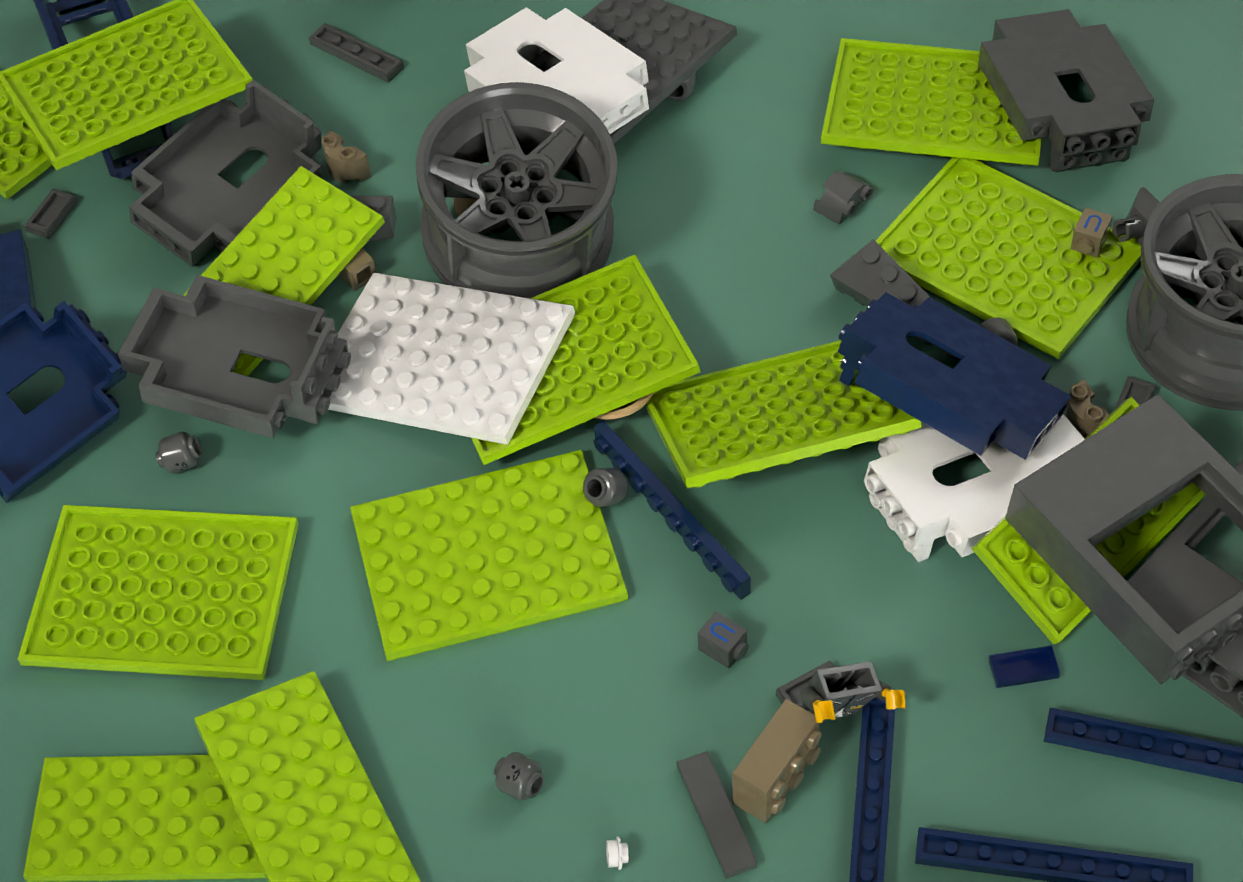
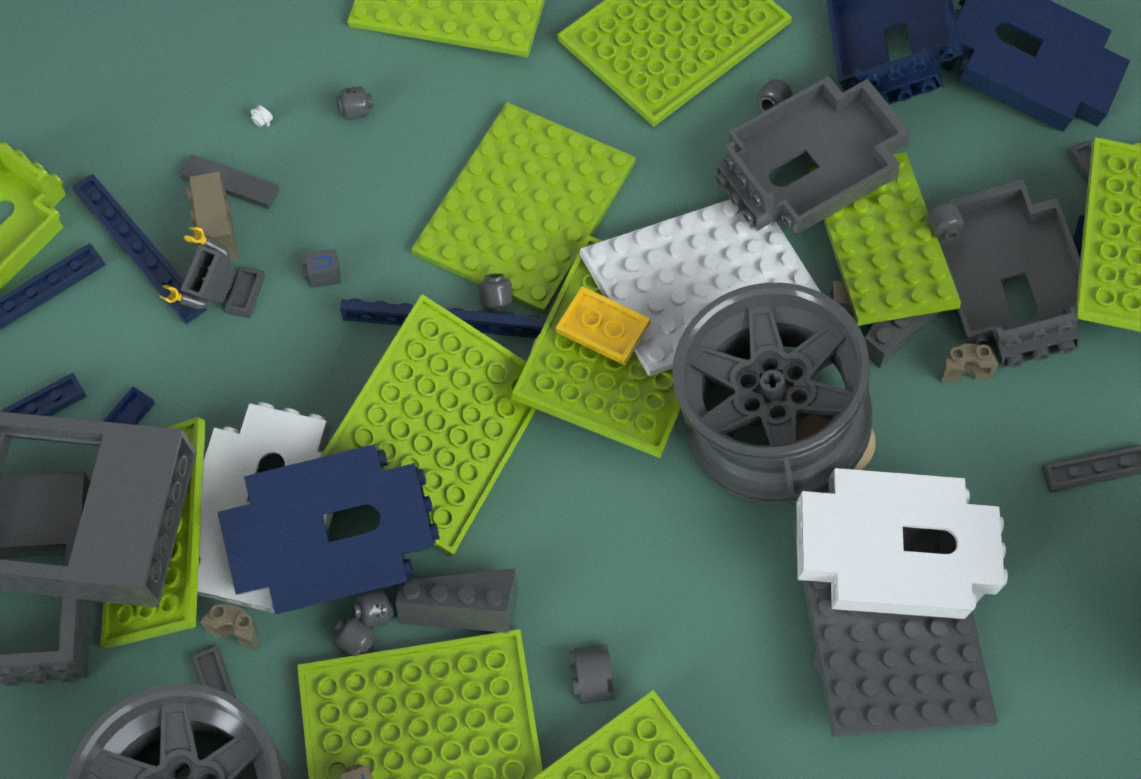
camera: 130 degrees right, 10 degrees up
none -> yellow plate [556,286,651,365]
none -> dark grey head [926,201,965,241]

